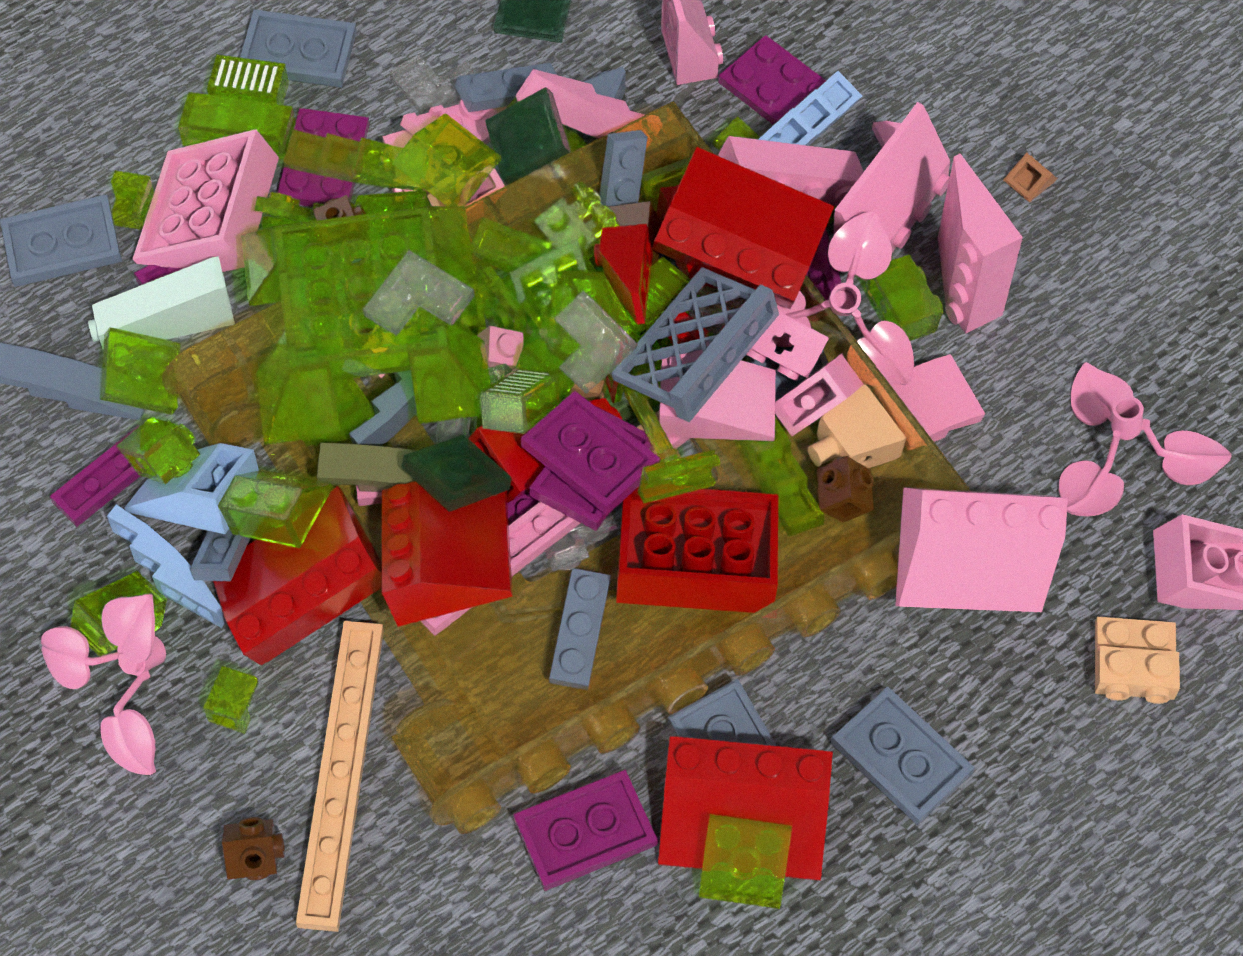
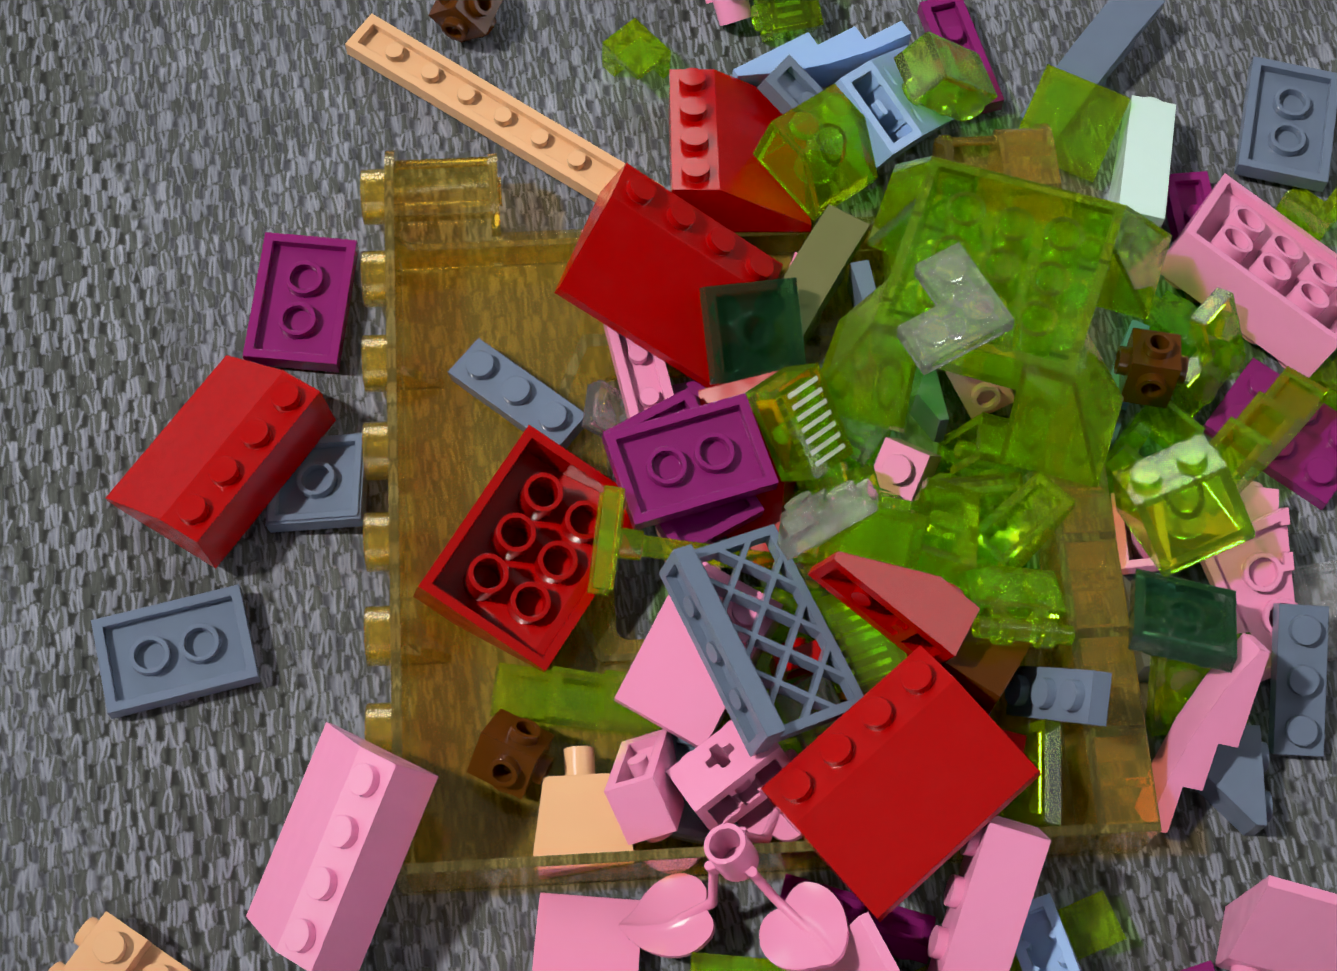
camera: 115 degrees right, 5 degrees up
clear neon green plate [699,814,792,909] -> none

